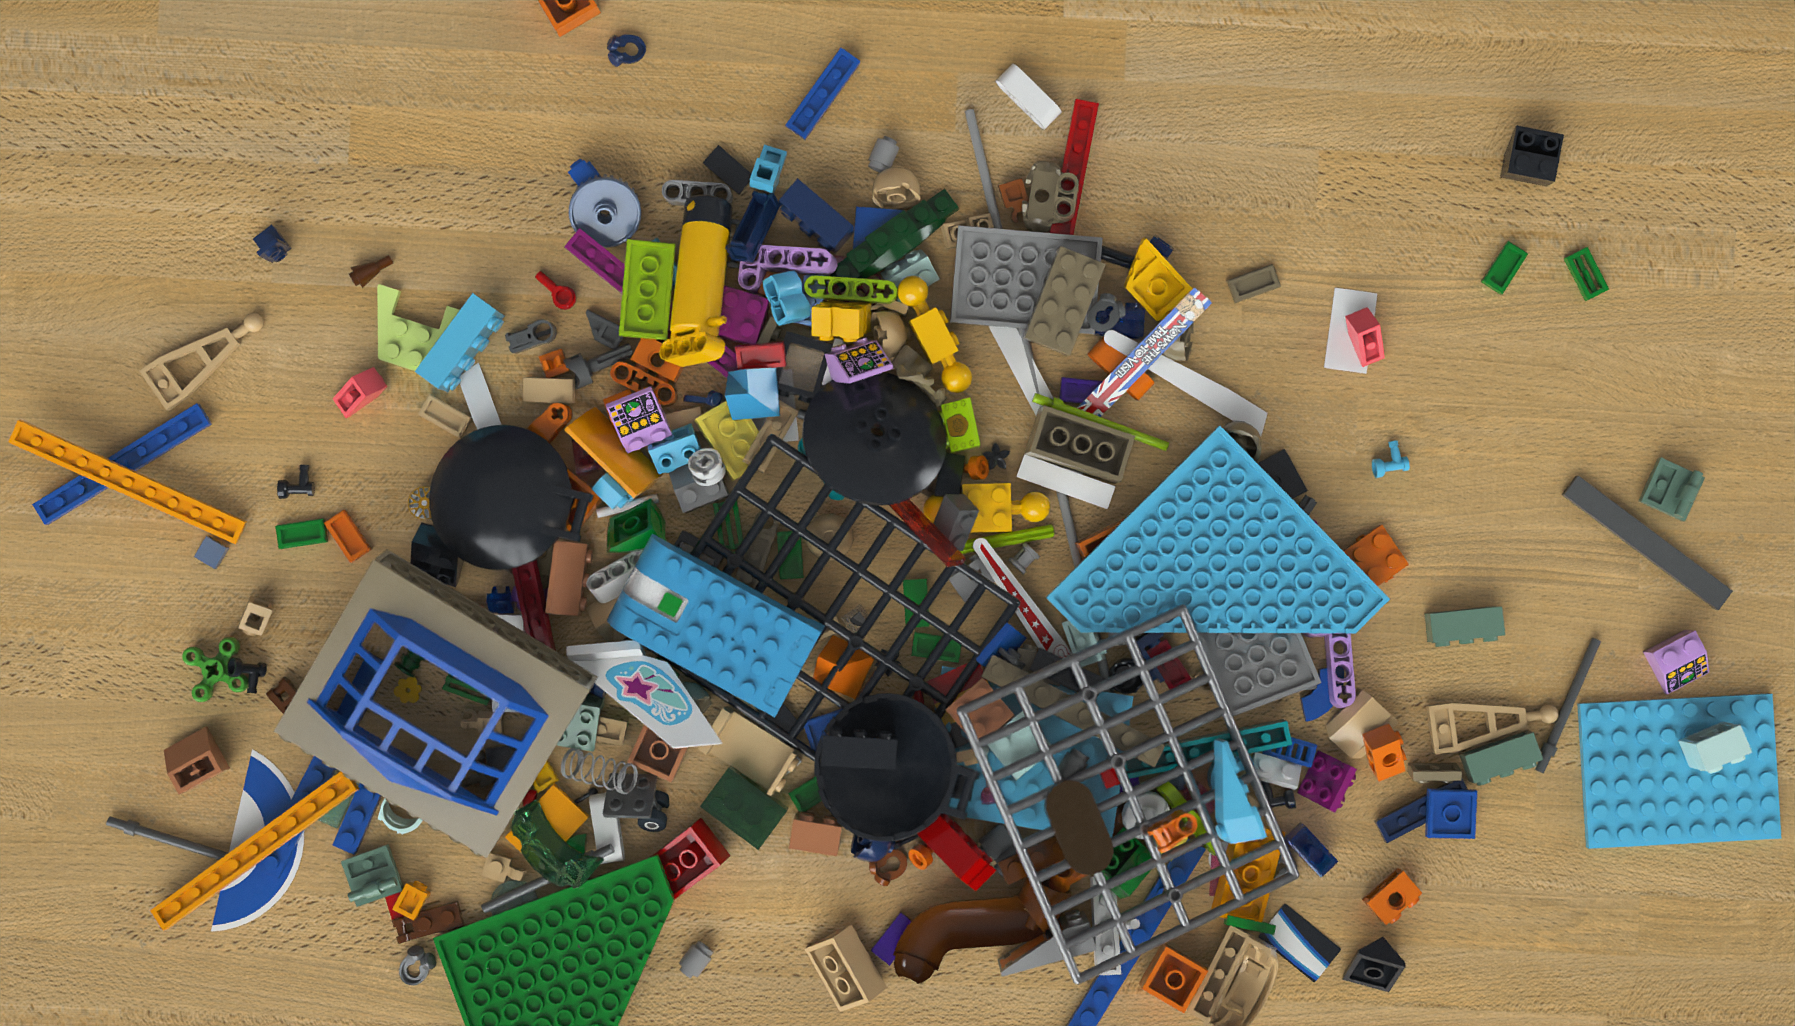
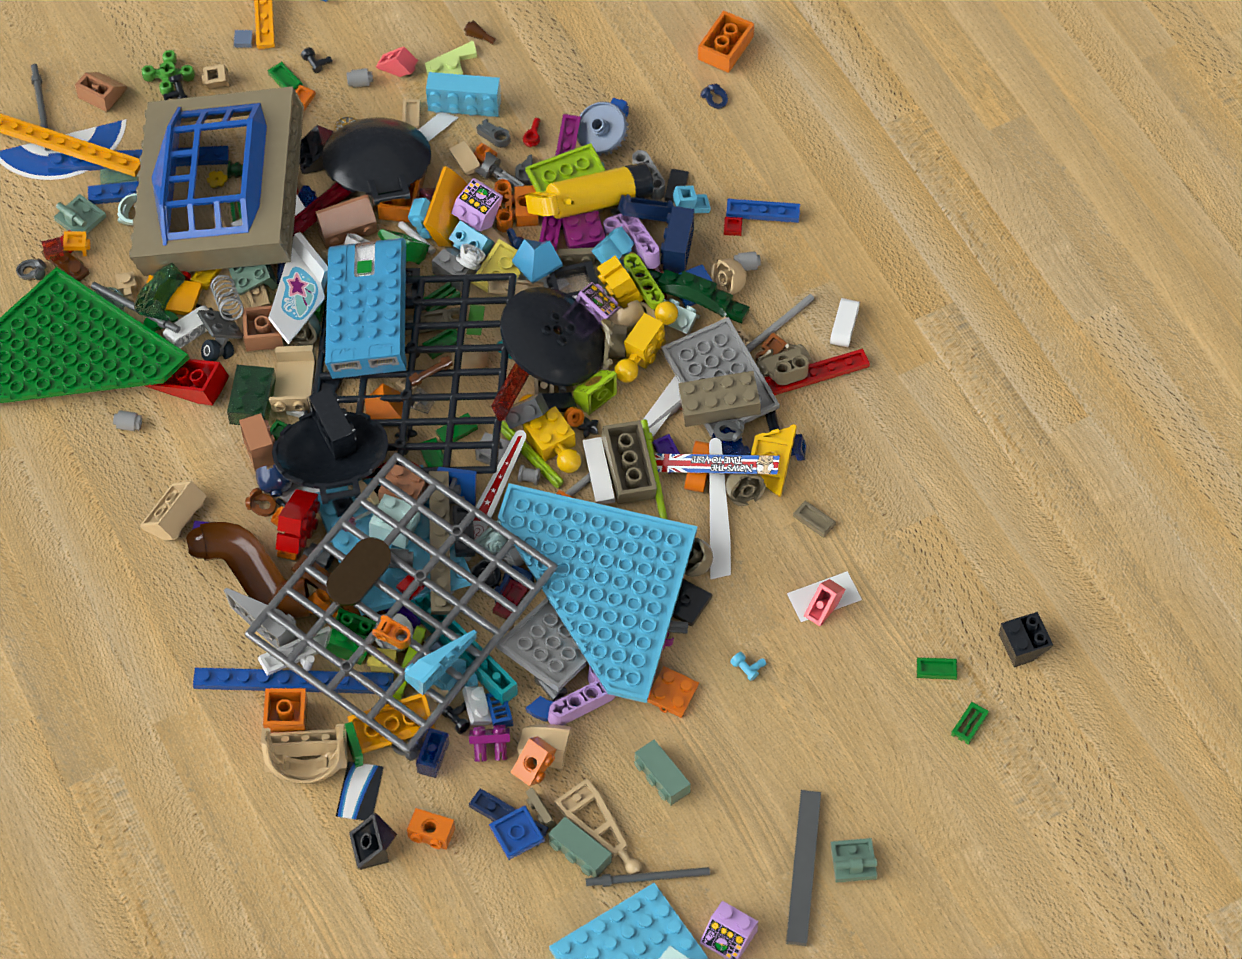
camera: 60 degrees right, 30 degrees down
orange piece [527,403,573,443] -> none
red tile [735,341,787,370] -> none
none -> clear red tile [41,237,64,261]
none -> light grey brick [347,68,373,88]
none -> reddish brown bar [408,355,453,387]
none -> bright green sticker [466,305,485,335]
none -> red tile [723,217,743,236]

